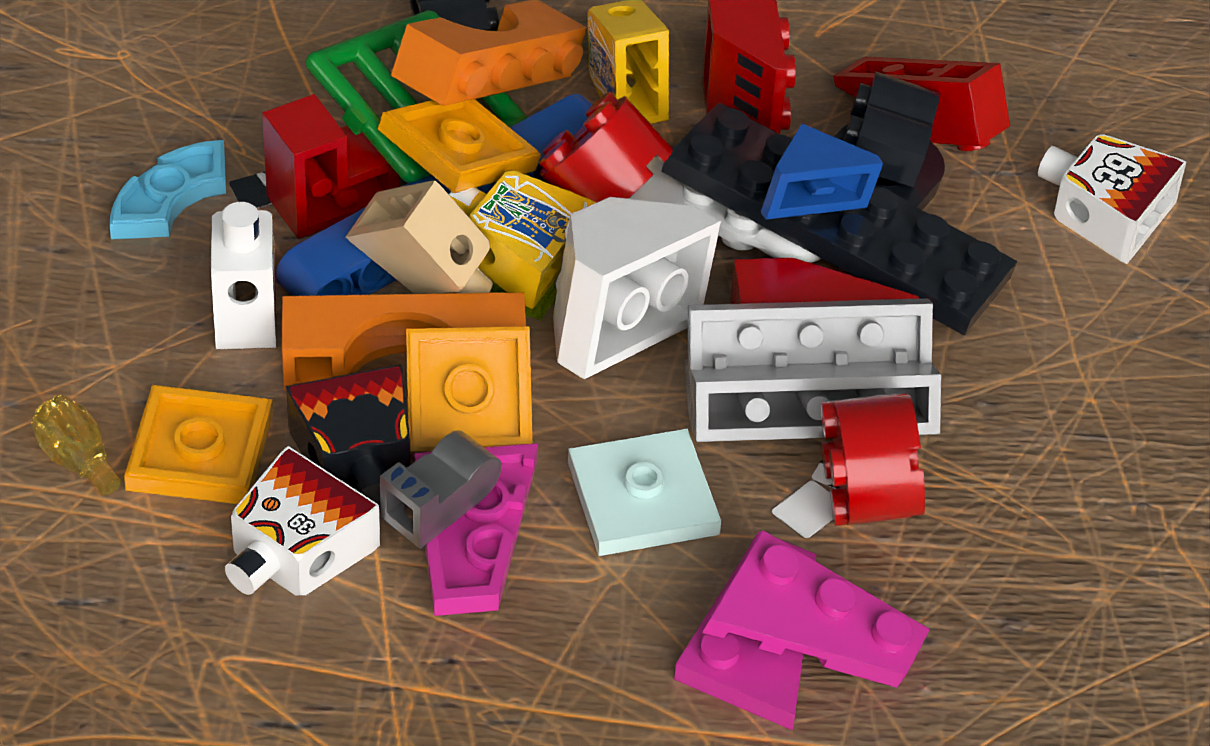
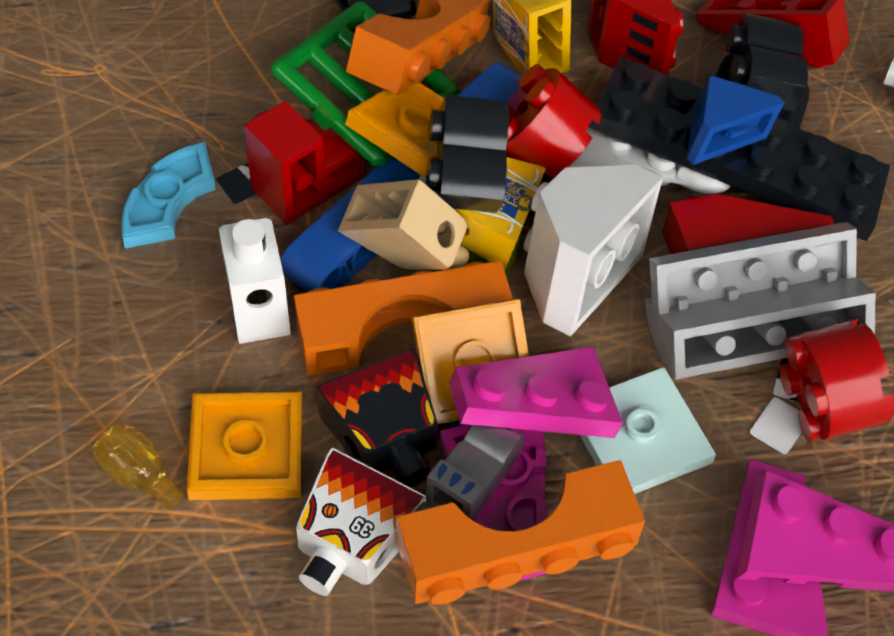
camera: 10 degrees left, 10 degrees up
none -> orange arch [396,460,645,605]
none -> black brick [426,95,509,213]
none -> dark pink wing [449,347,623,438]

